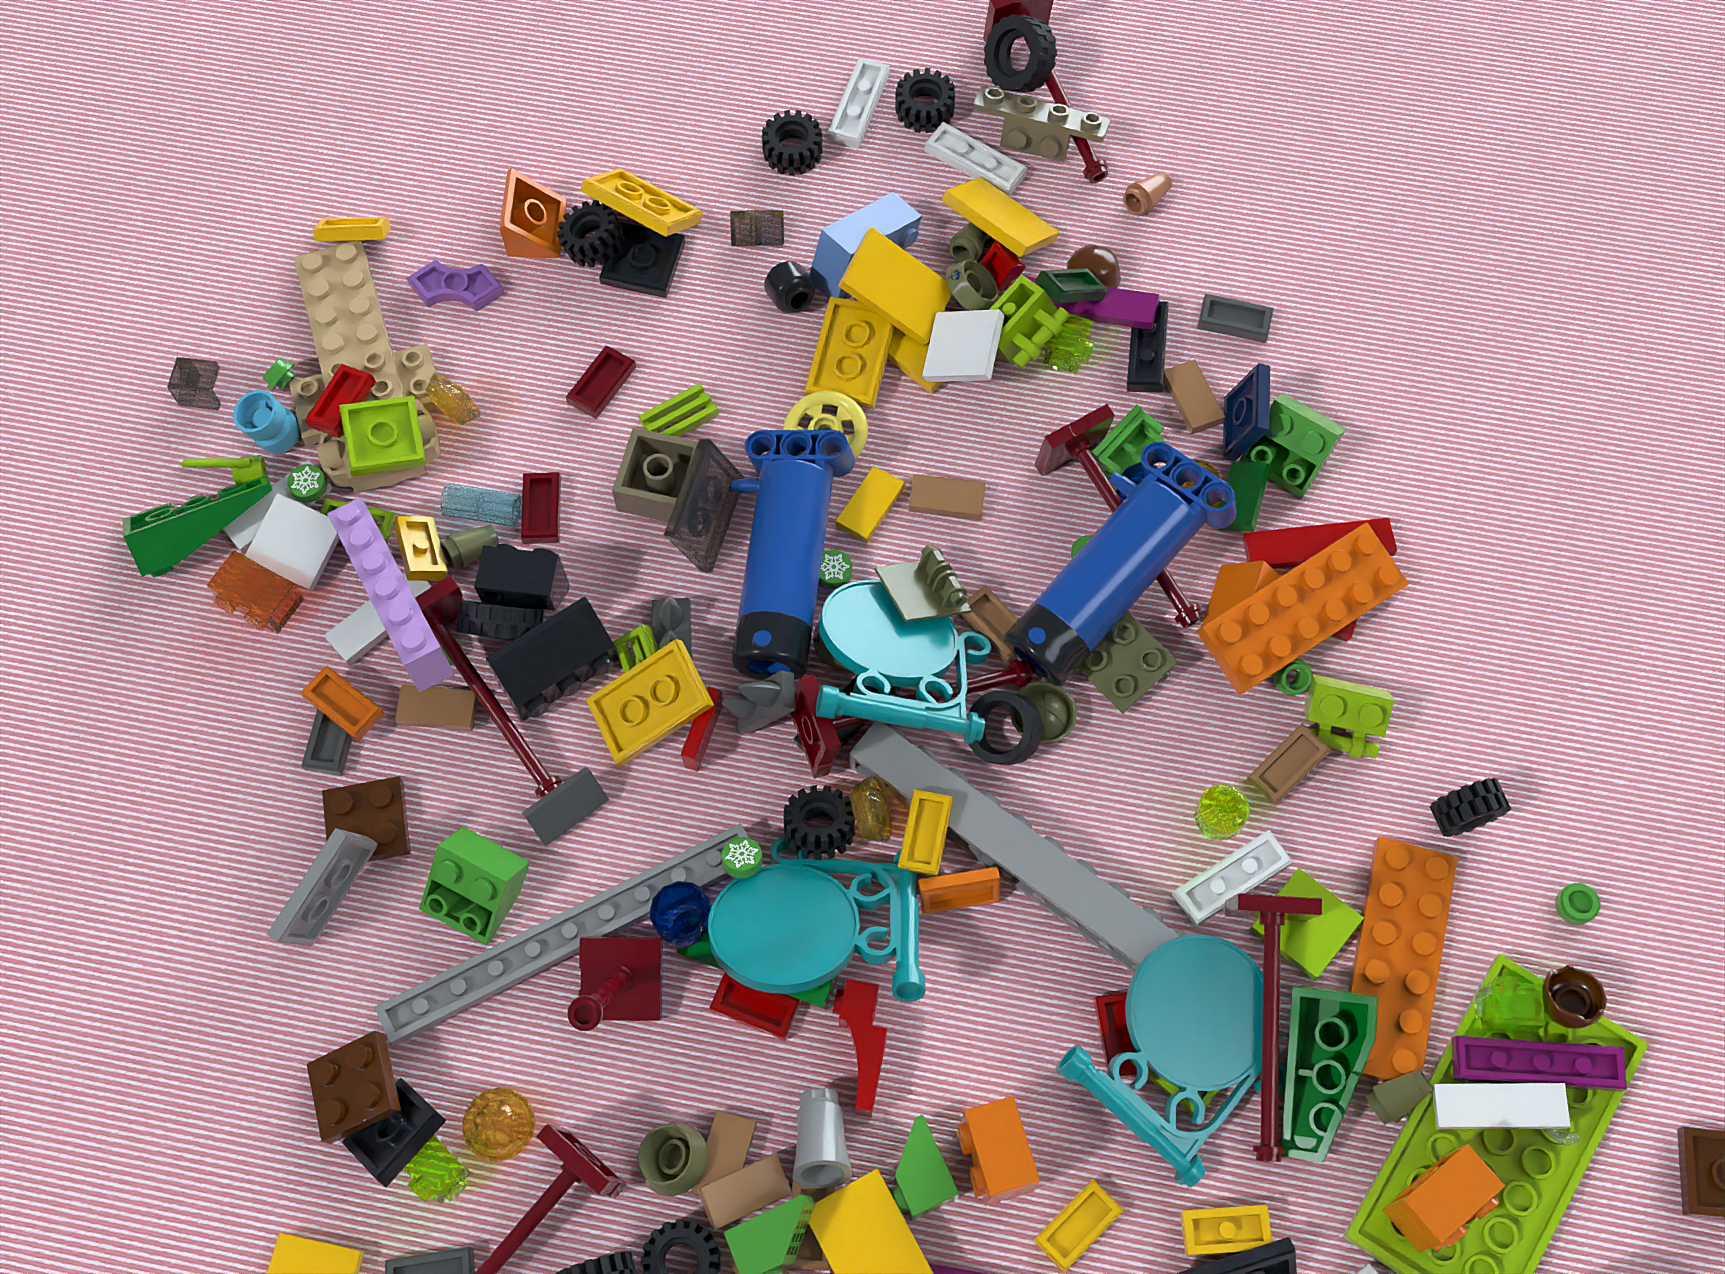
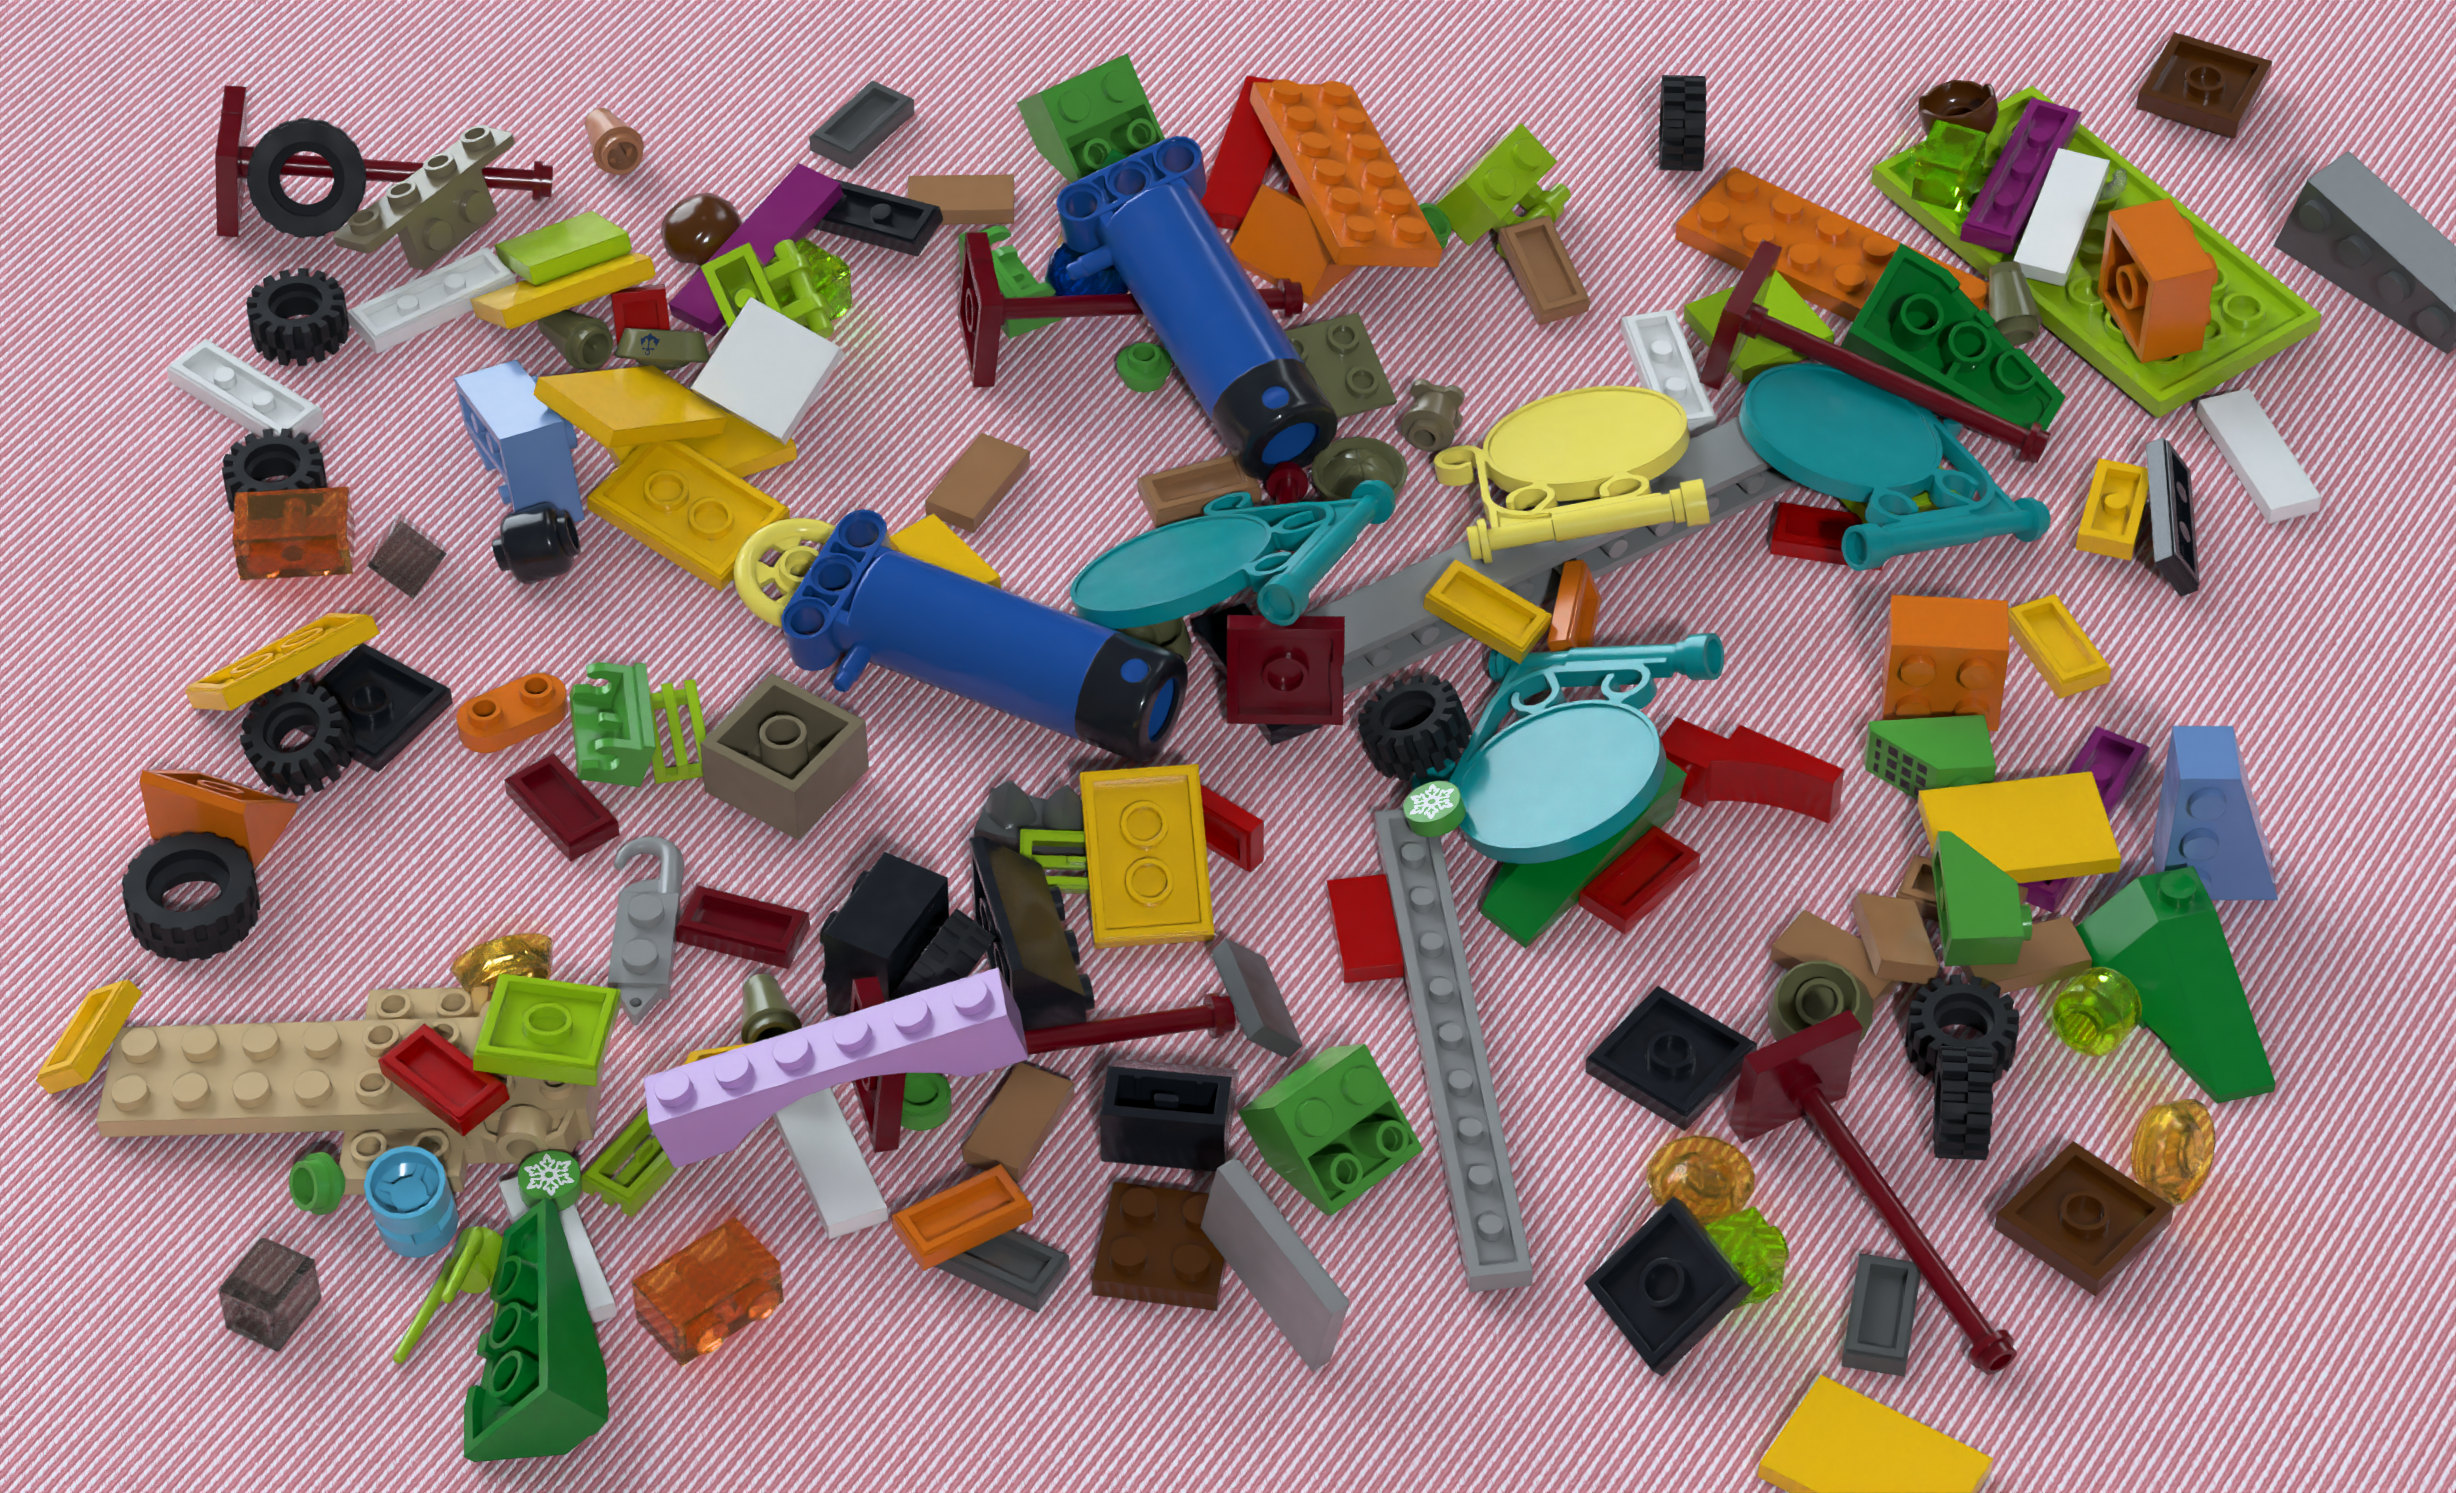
camera: 70 degrees left, 20 degrees down
white tile [243,493,340,591] -> none
reddish brown plate [307,1031,401,1144] -> none
medium lavender tile [407,260,505,312] -> none
clear light blue axle [440,483,521,527] -> none
dark red tile [567,936,663,1031] -> none
clear blue hair [649,881,712,948] -> none
clear smoke tile [664,439,745,573] -> none
dark grey tile [722,670,796,734] -> none
light grey plant [793,1088,852,1188] -> none
clear yellow hat [851,775,892,842] -> none
olive hinge [874,545,972,622] -> none
black tyre [967,691,1043,765] -> none
dark green tile [1035,268,1108,303] -> none
clear neon green head [1194,784,1250,841] -> none
dark blue plate [1223,363,1270,462] -> none
bright green tile [1555,883,1600,925] -> none
none -> black tyre [122,832,260,962]
none -> clear orange brick [232,487,355,580]
none -> orange plate [456,673,568,753]
none -> lime tile [495,211,632,286]
none -> bright green hinge [569,662,656,787]
none -> light grey plate [607,836,685,1025]
none -> black slope [1100,1059,1239,1172]
none -> red tile [1326,874,1404,983]
none -> dark tan brick [1400,379,1465,452]
none -> light yellow piece [1434,386,1710,564]
none -> black tile [1585,986,1757,1131]

